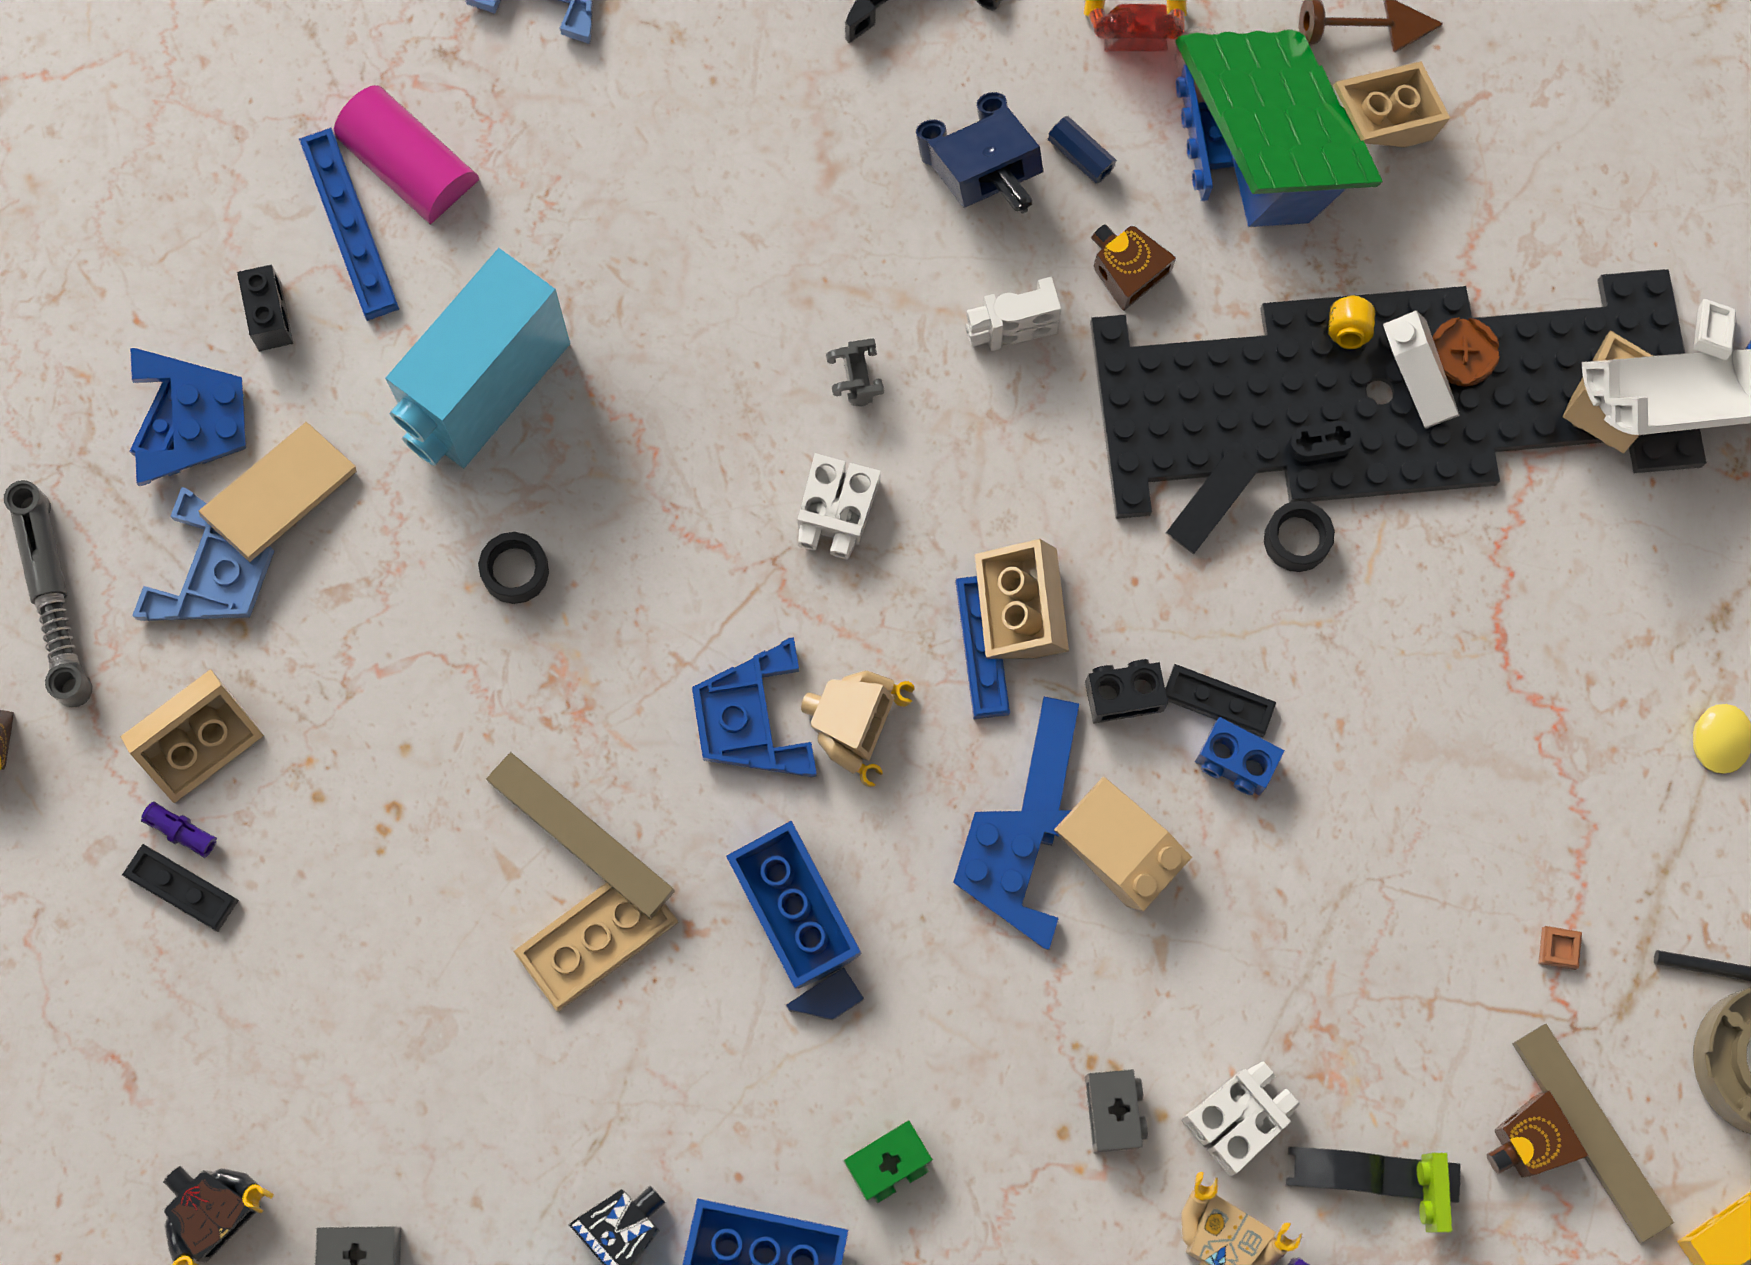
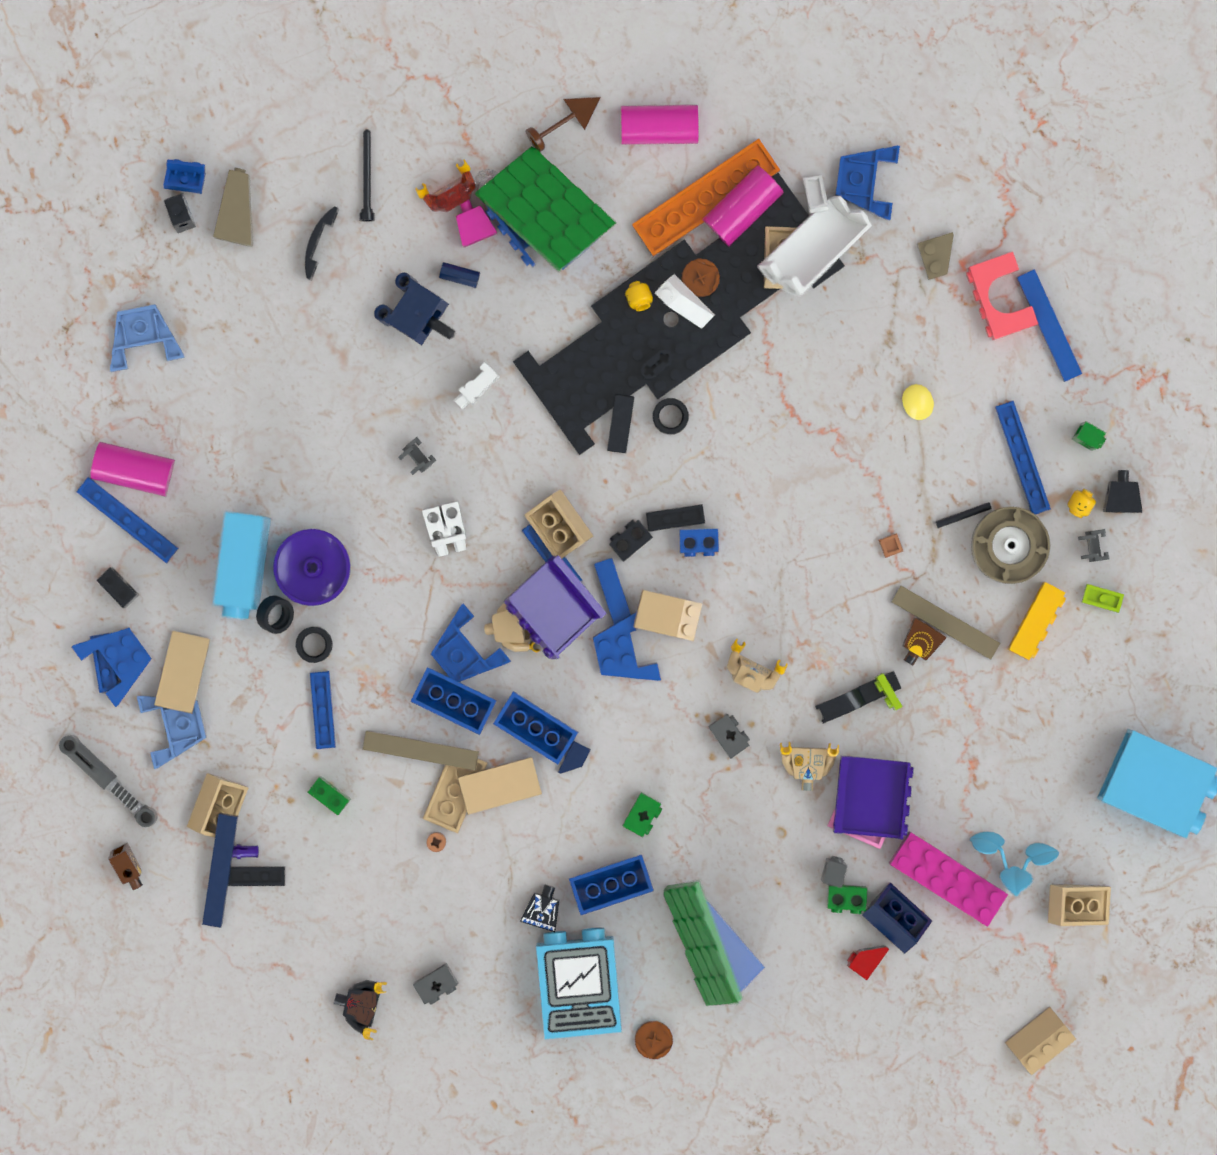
camera: 25 degrees left, 15 degrees up
reddish brown torso [1091,224,1176,311] -> none
white hips [1181,1062,1300,1176] -> none
tan slope [1333,61,1450,147] -> none
none -> dark blue tile [202,813,238,928]
none -> black tyre [256,595,294,634]
none -> dark purple dish [273,529,351,606]
none -> green brick [307,776,351,816]
none -> blue tile [310,671,336,749]
none -> blue brick [410,667,497,735]
none -> nougat wheel [426,832,446,852]
none -> dark pink torso [456,199,497,248]
none -> tan tile [458,757,542,815]
none -> panel [503,555,607,660]
none -> dark pink brick [621,105,699,145]
none -> orange plate [632,139,780,257]
none -> dark pink brick [702,165,784,247]
none -> tan torso [727,639,788,693]

